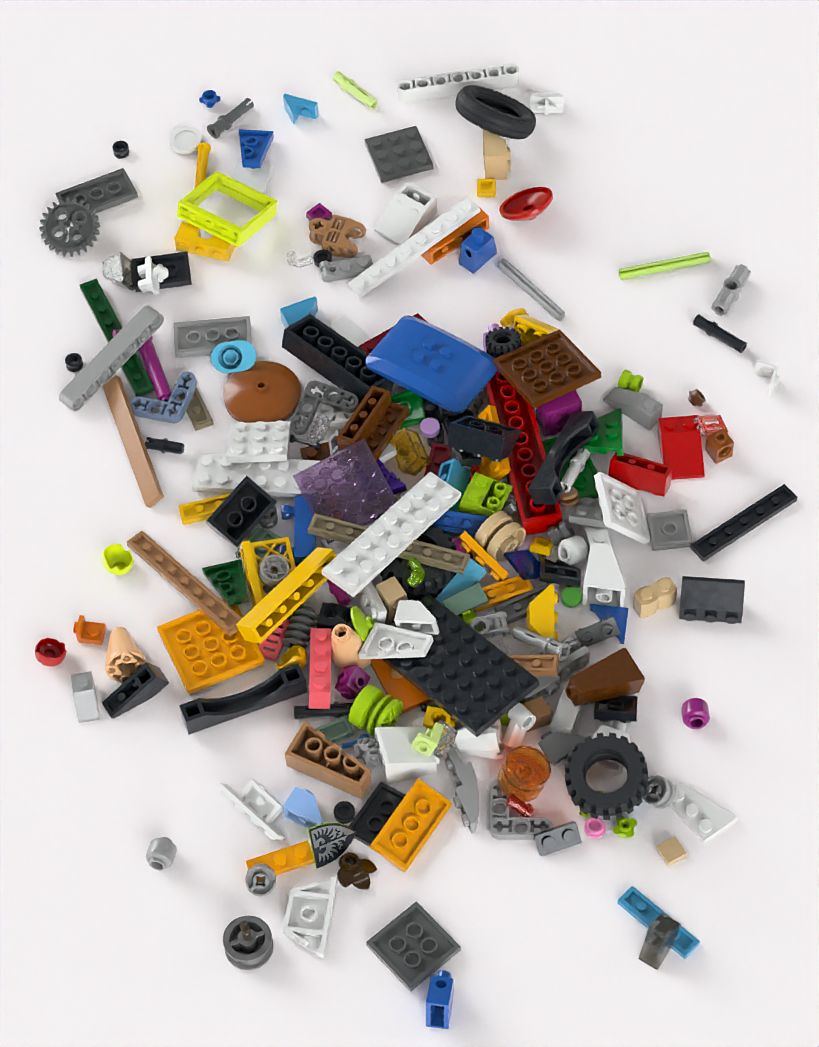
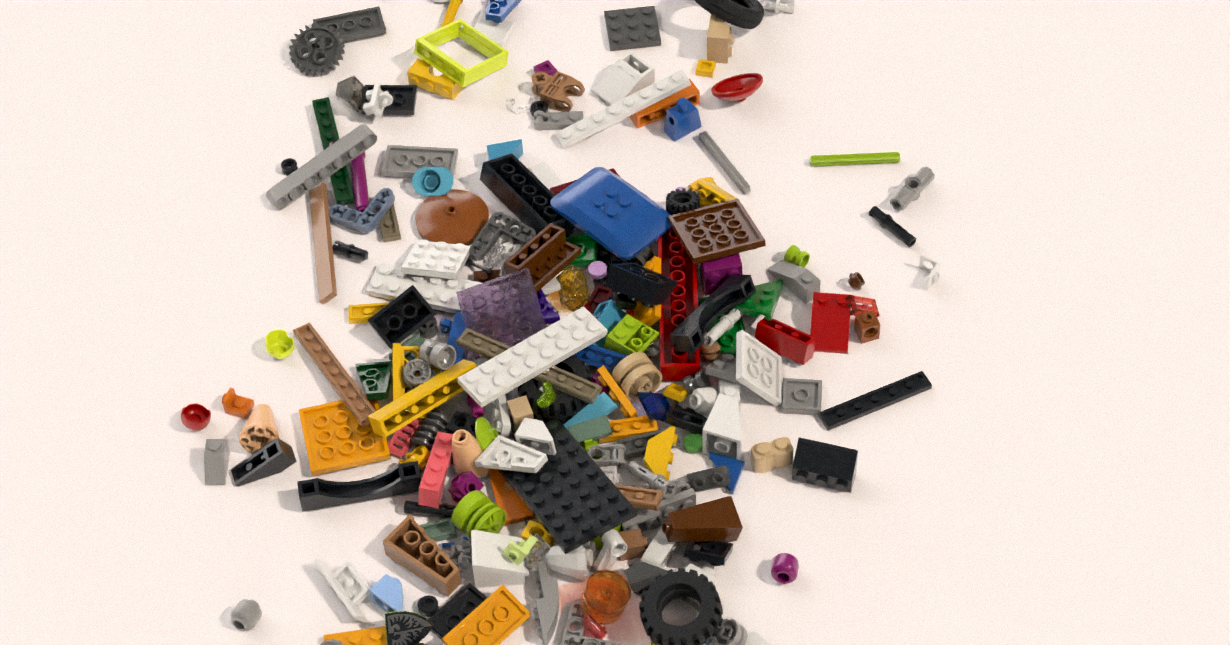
camera: 10 degrees right, 5 degrees down
none -> light grey wheel [419,339,456,370]

